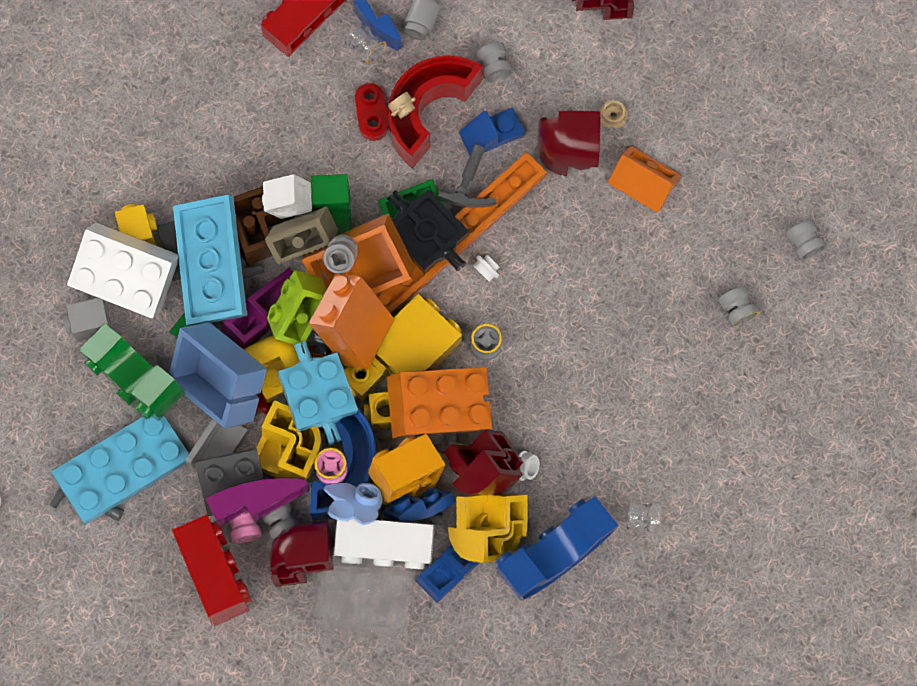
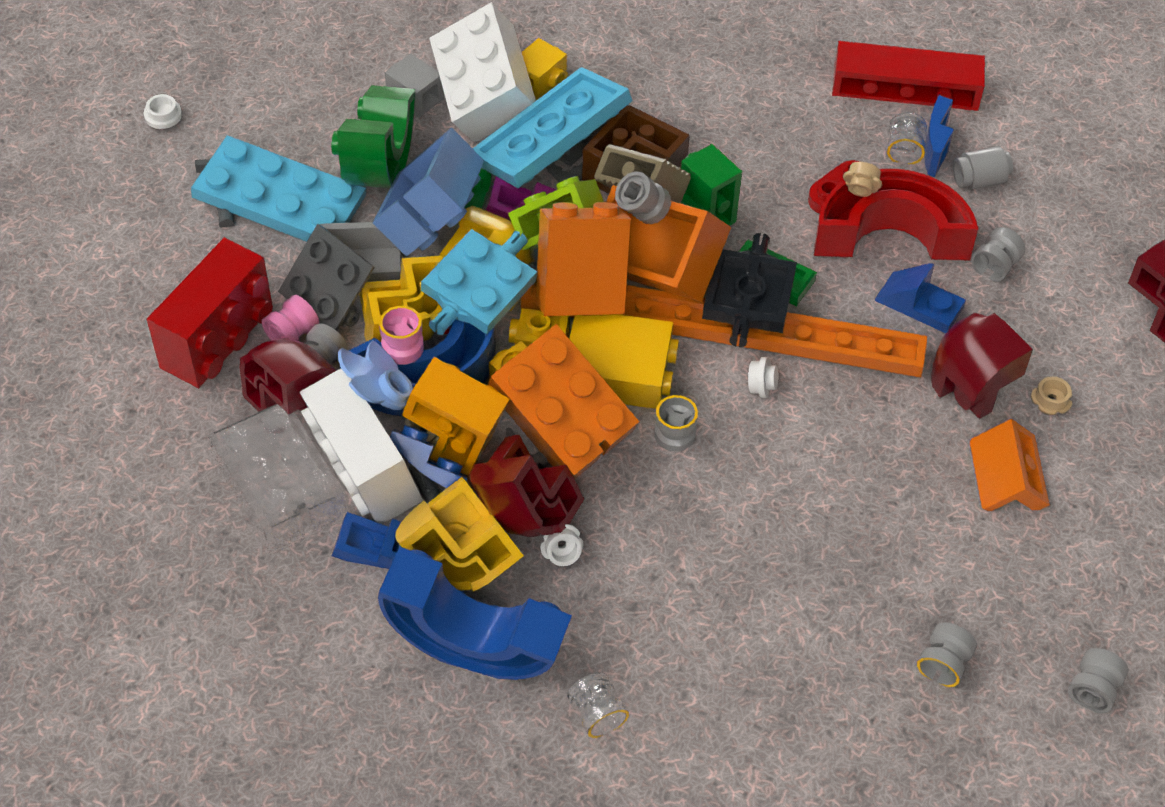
camera: 55 degrees right, 20 degrees down
magenta slope [205,478,309,527] -> none
white brick [262,174,312,219] -> none
dark grey piece [438,145,496,207] -> none

